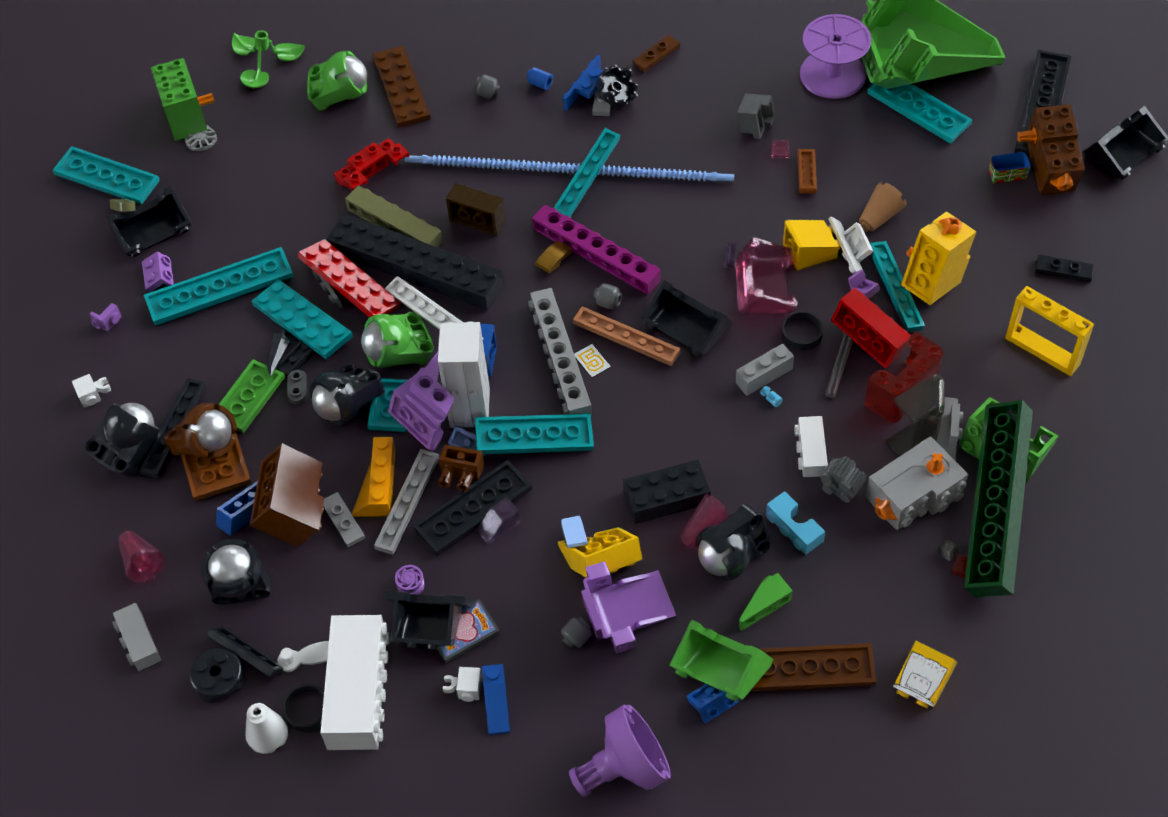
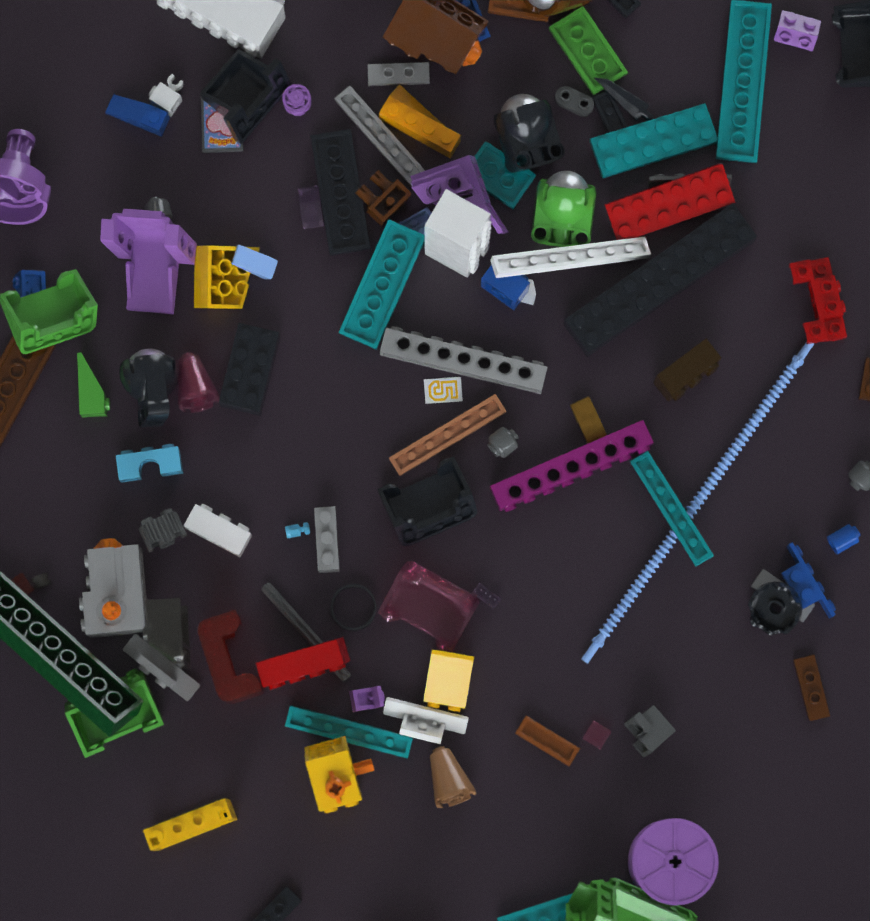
camera: 115 degrees right, 25 degrees up
olive brick [345,185,443,247] -> none

